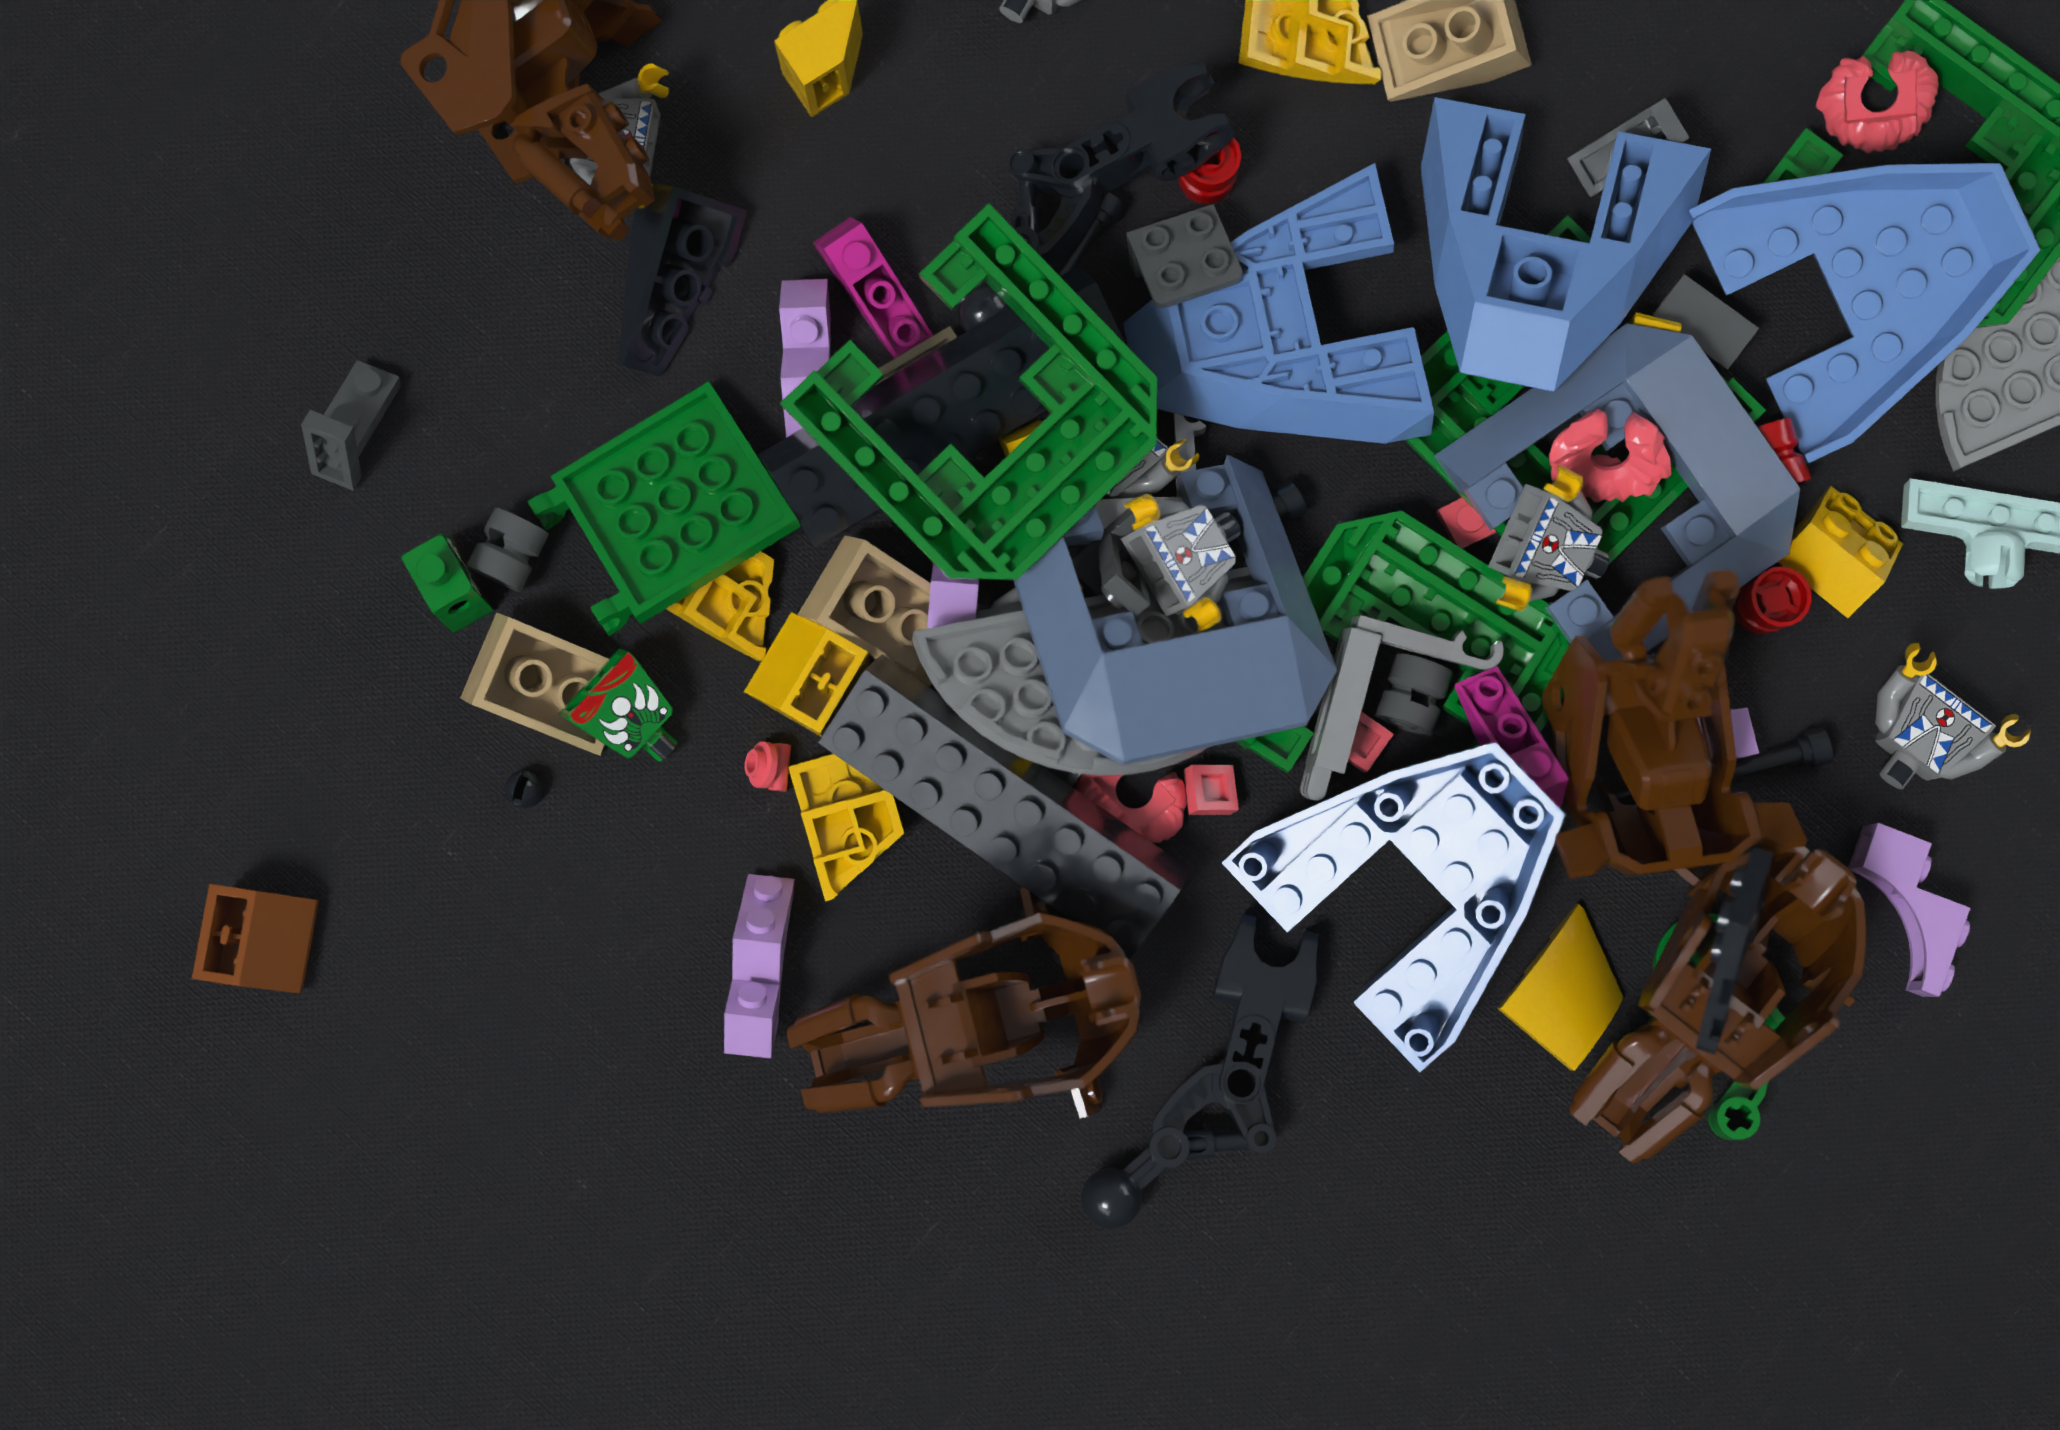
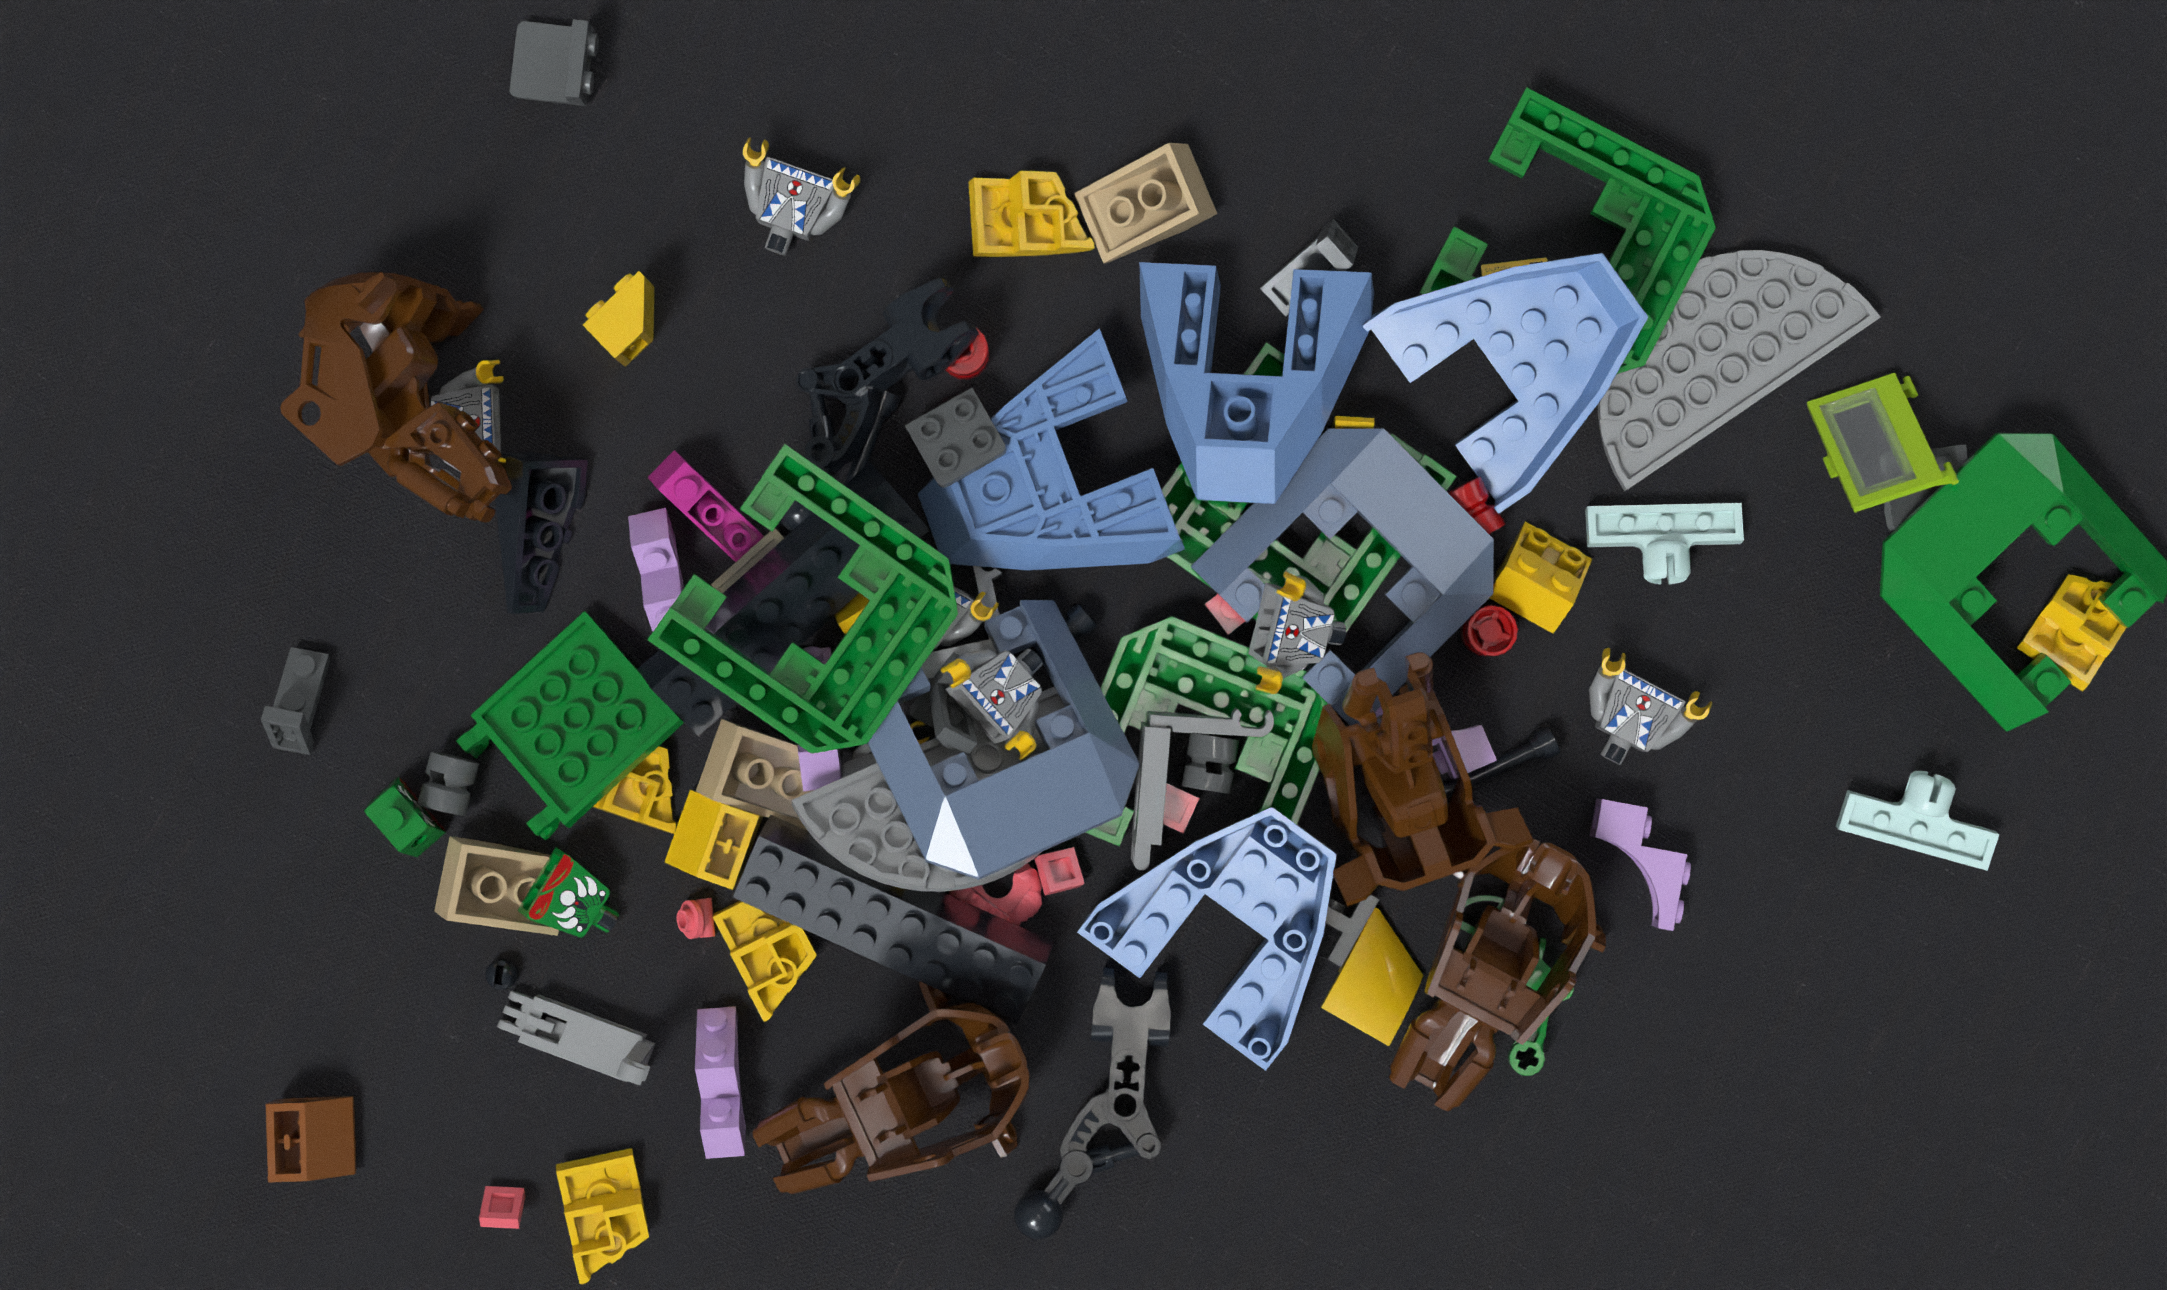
camera: 10 degrees left, 5 degrees up
dark pink slope [1455,666,1569,807] -> none
coral piece [1549,408,1671,503] -> none
dark grey hinge [1652,274,1759,370] -> none
black wing [1696,848,1773,1055] -> none
coral piece [1816,51,1939,153] -> none
none -> coral plate [479,1186,525,1229]
none -> light grey hinge [497,990,655,1085]
none -> yellow slope [556,1148,649,1284]
none -> dark grey bracket [1325,895,1379,967]

